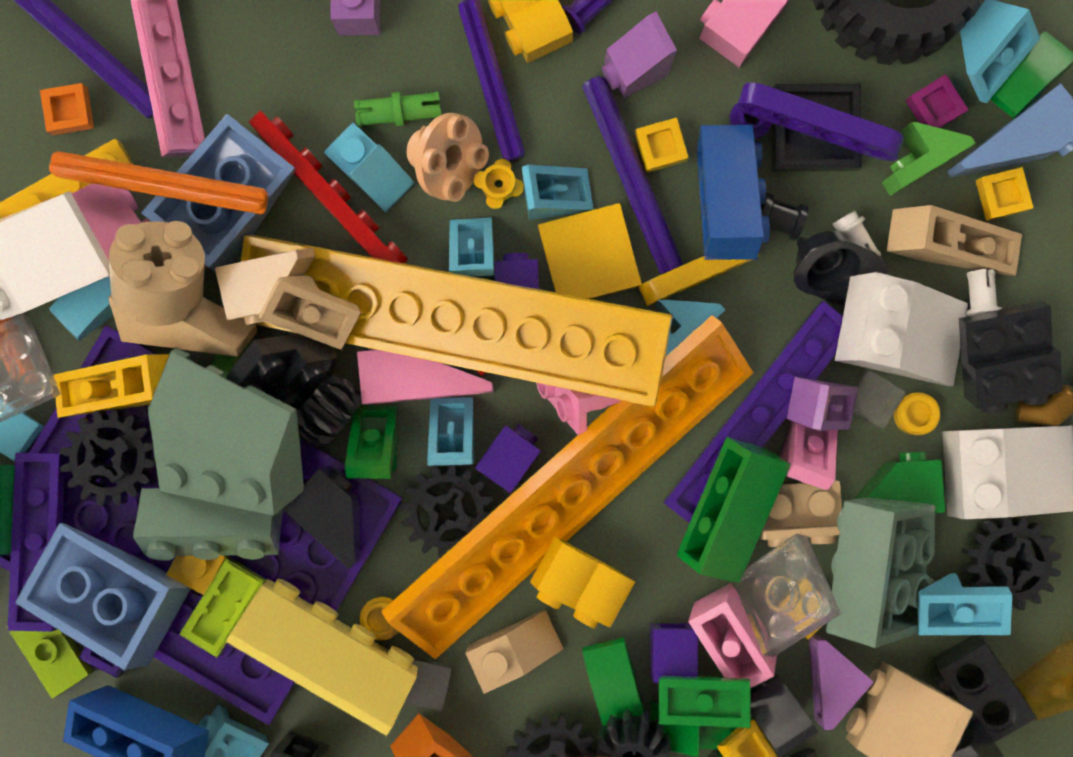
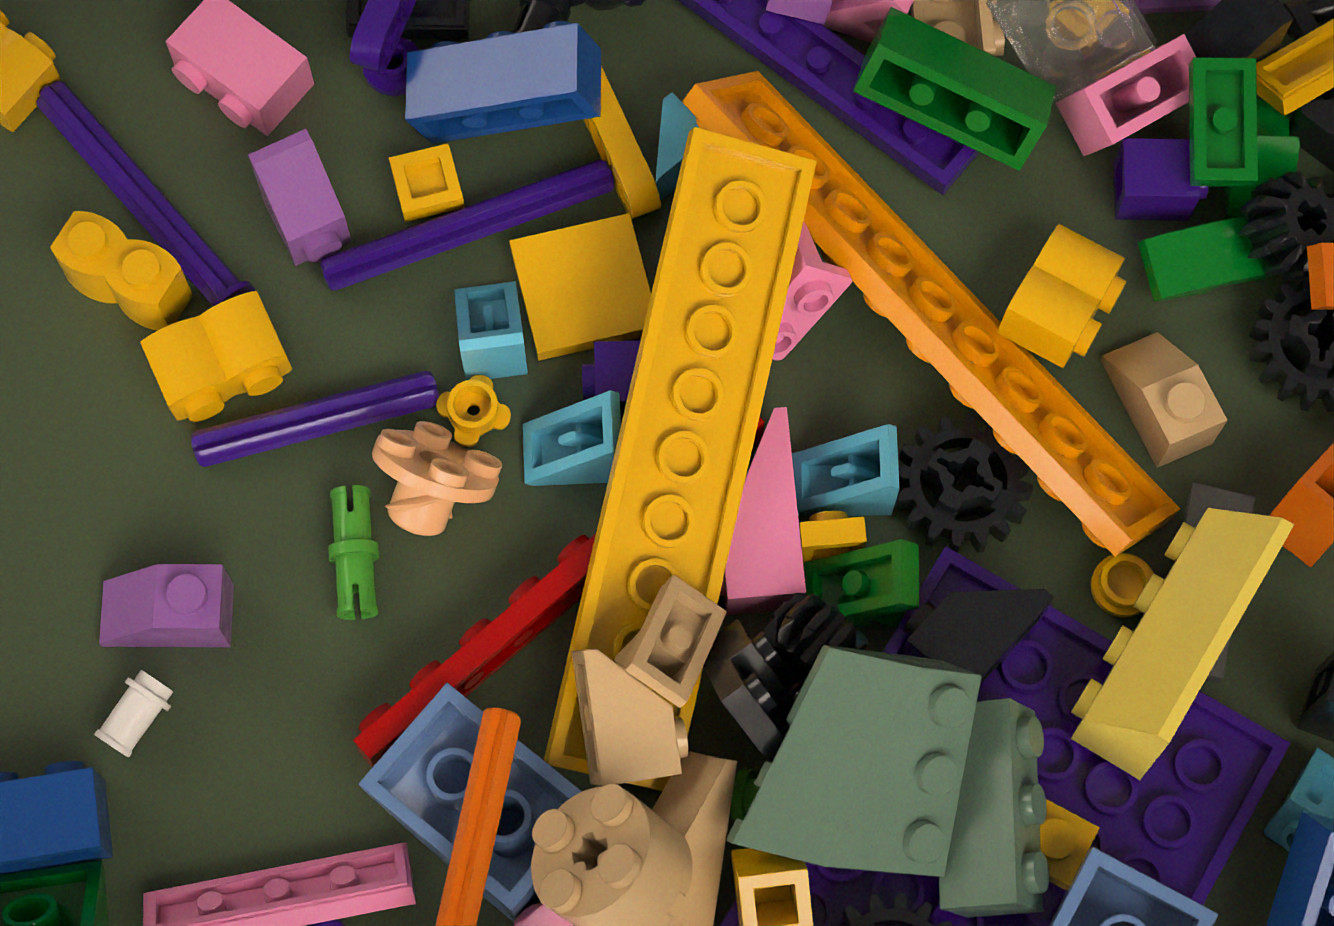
camera: 90 degrees left, 15 degrees down
lime plate [179,557,267,657] -> none
medium azure slope [324,122,415,213] -> none
dark purple brick [475,424,541,494] -> none
none -> yellow plate [799,510,867,564]

